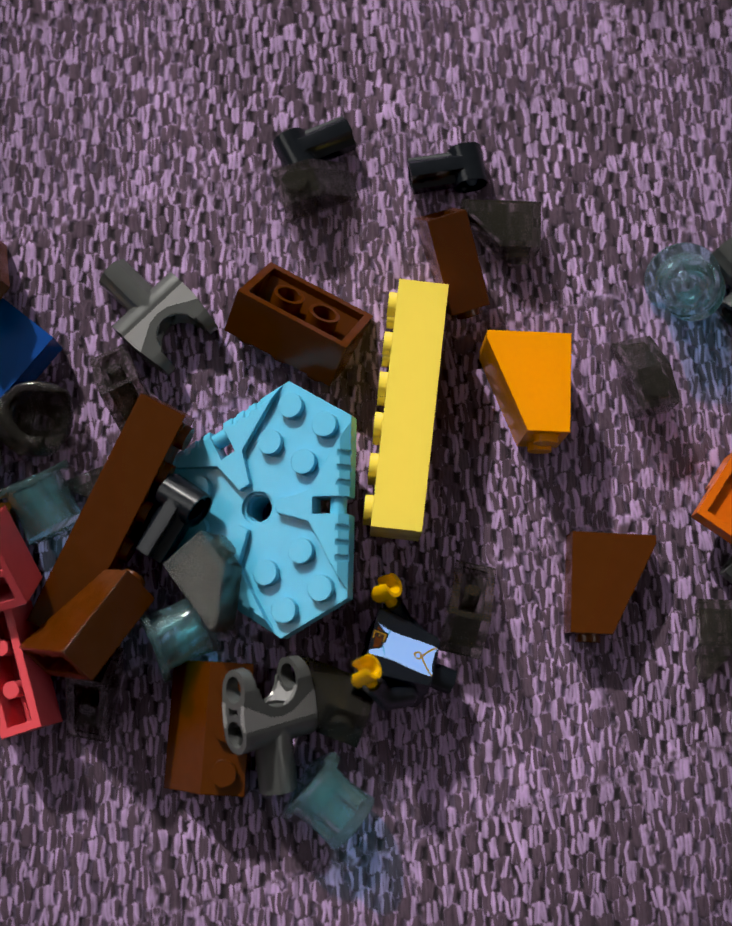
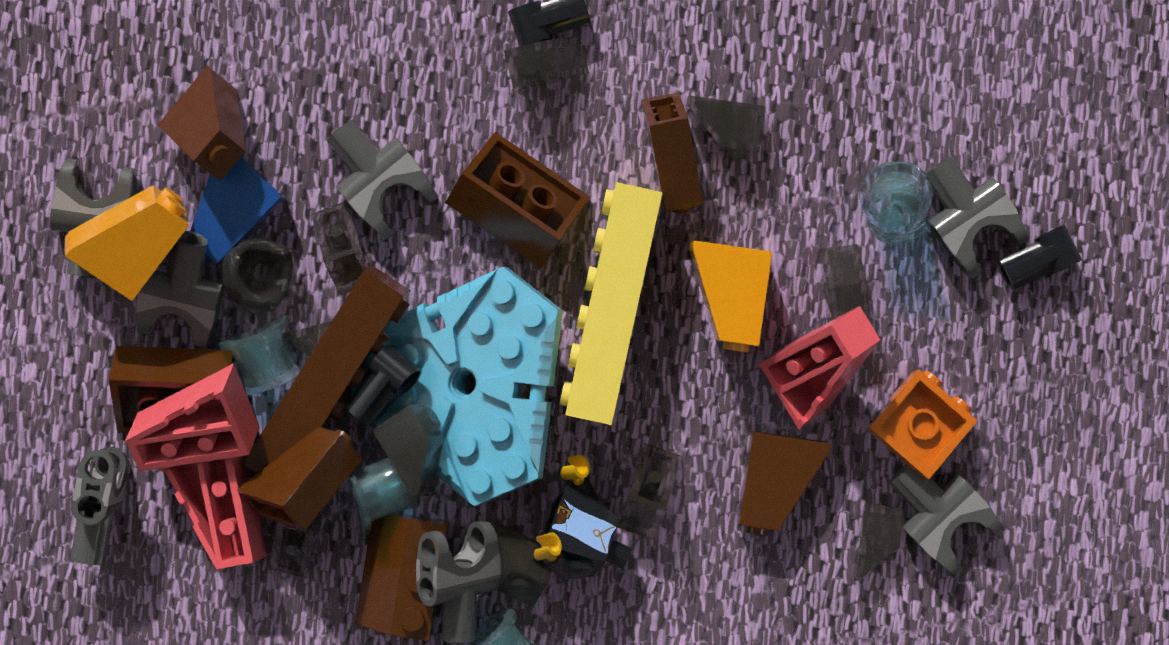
camera: 10 degrees right, 10 degrees up
black piece [407,142,488,195] -> none
none -> coral wedge [759,306,881,430]

